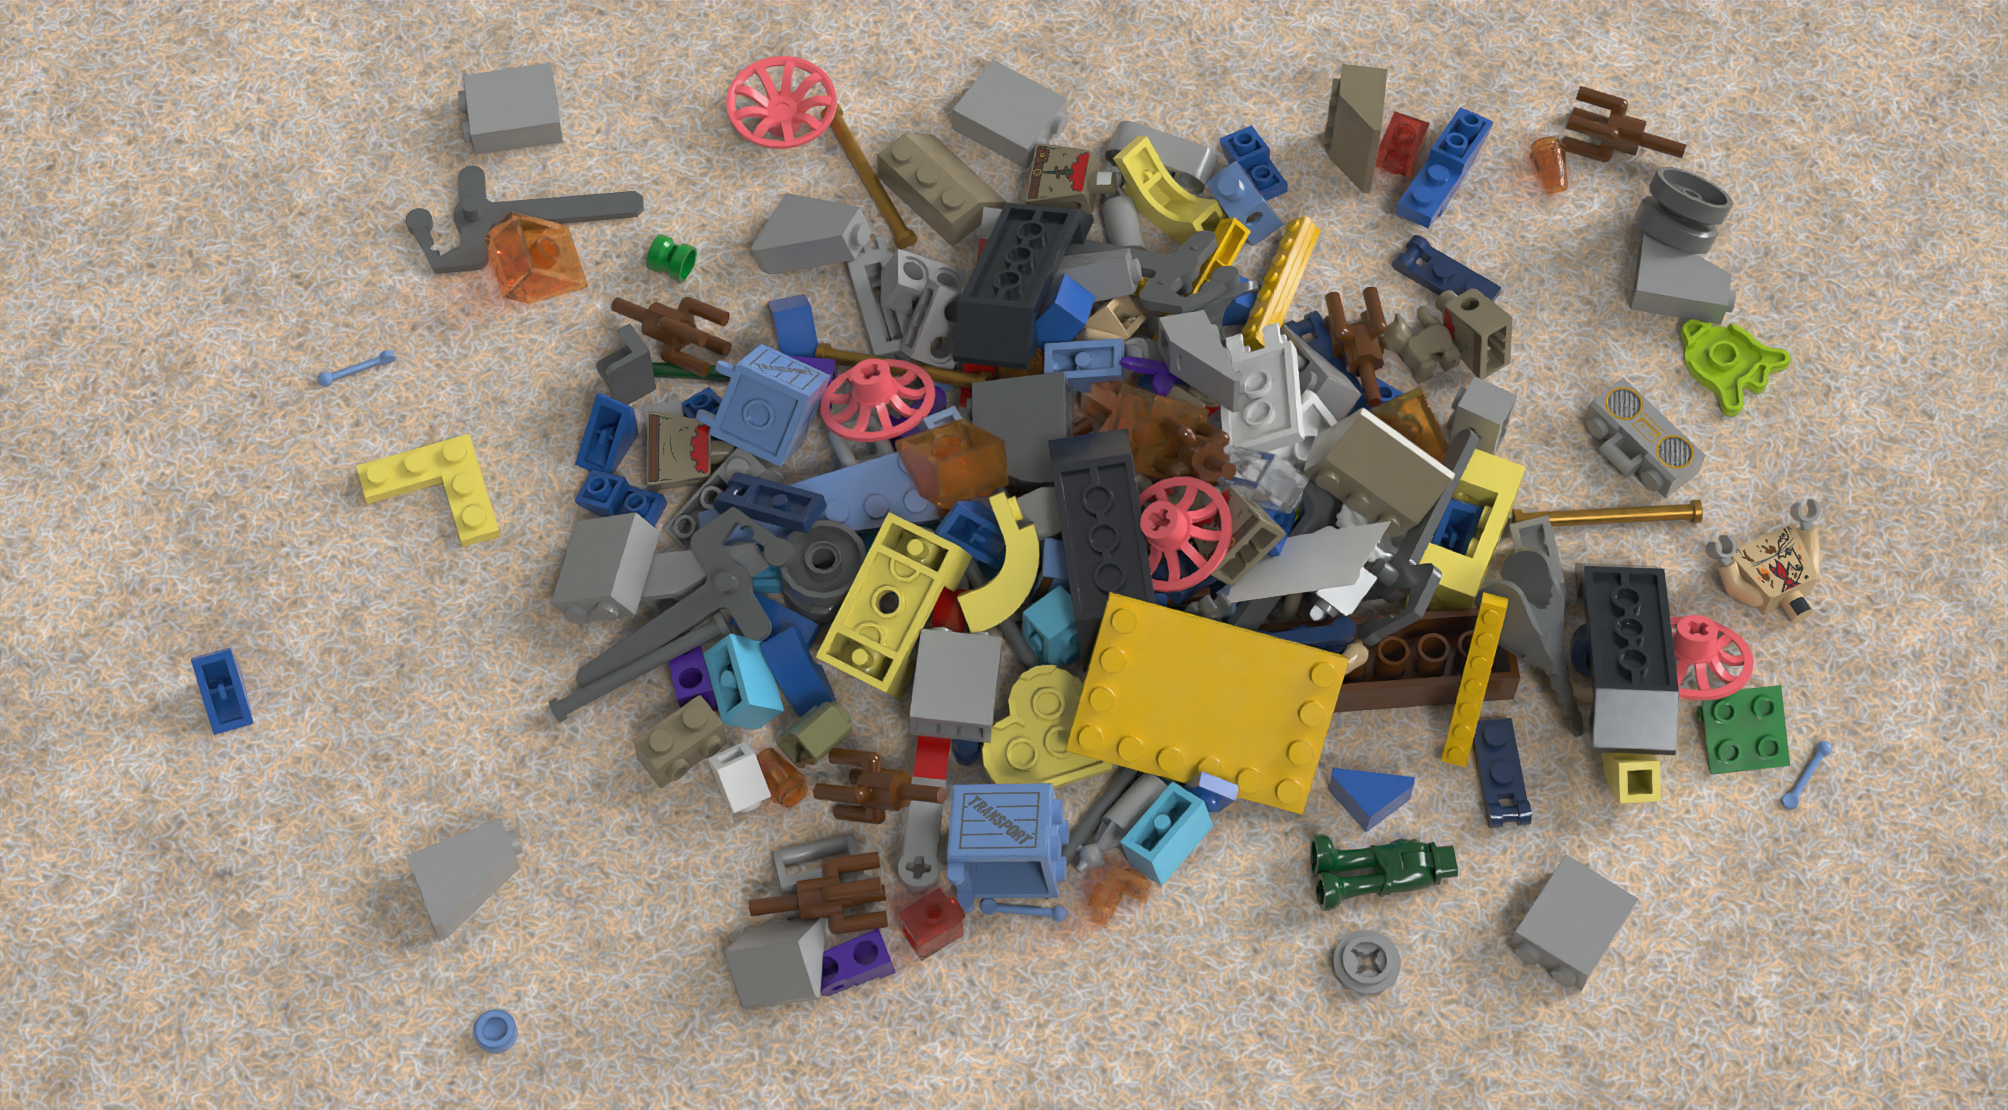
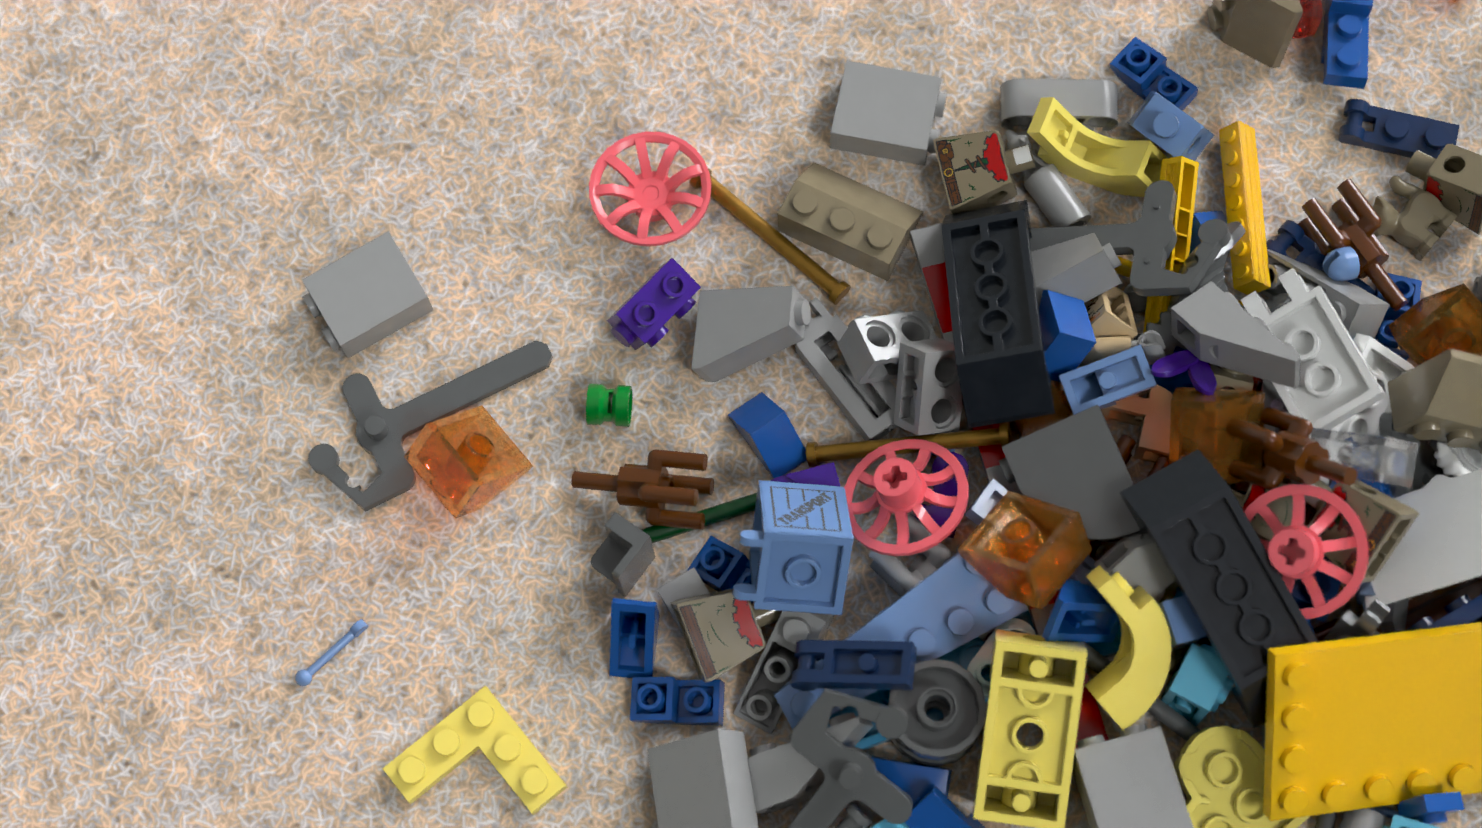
camera: 15 degrees left, 10 degrees up
none -> dark purple brick [607,258,701,350]
none -> medium blue hinge [1323,246,1360,282]

